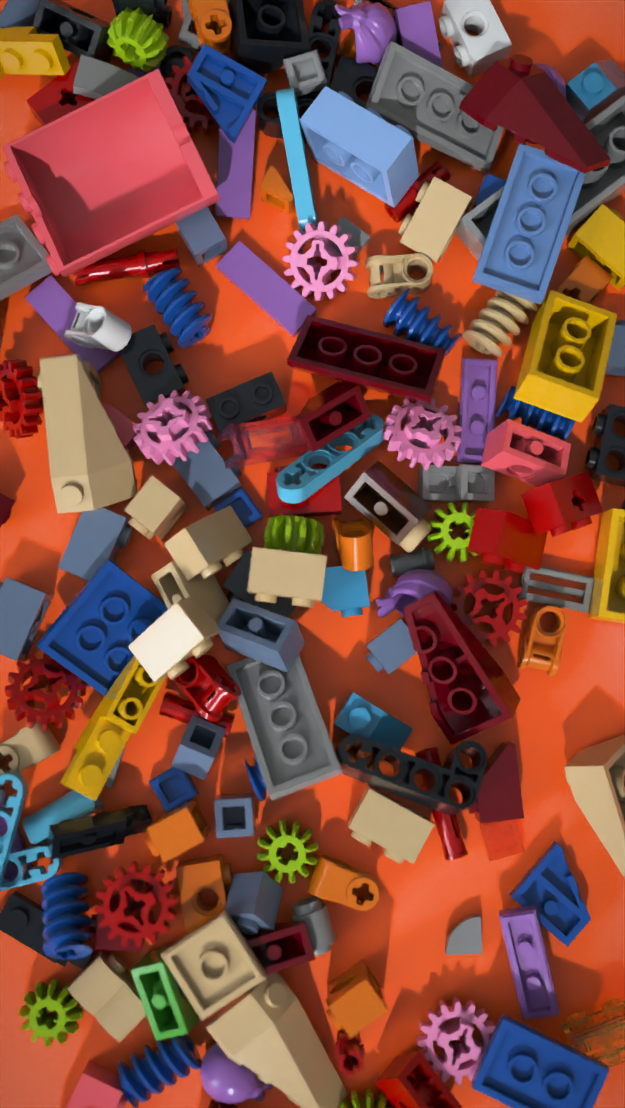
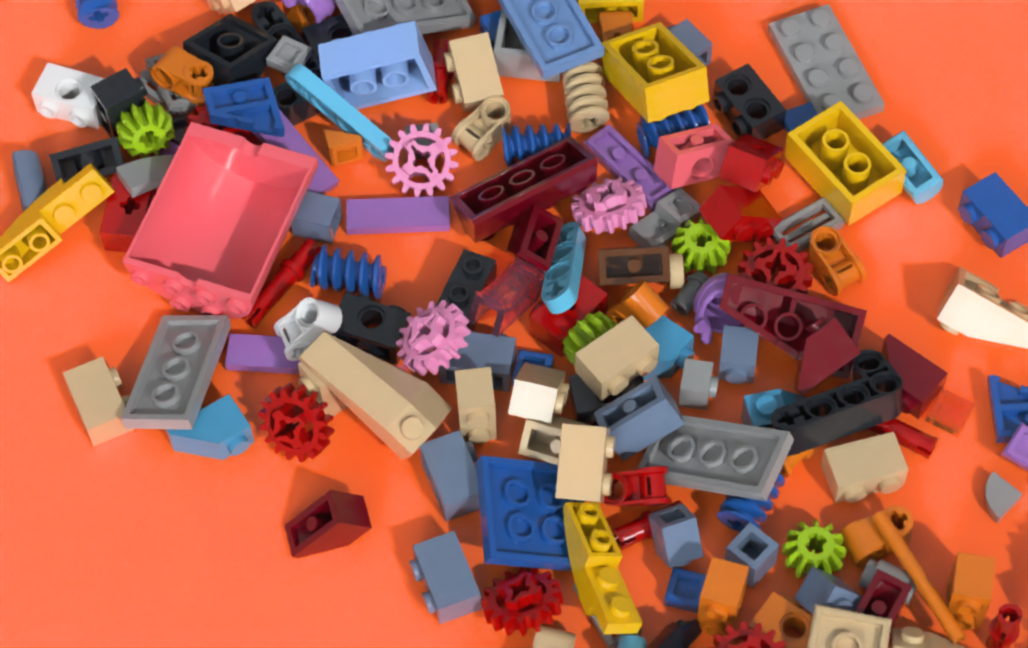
camera: 40 degrees left, 25 degrees down
none -> light grey plate [678,358,719,411]
none -> dark red slope [794,316,861,395]
none -> orange piece [872,510,966,644]

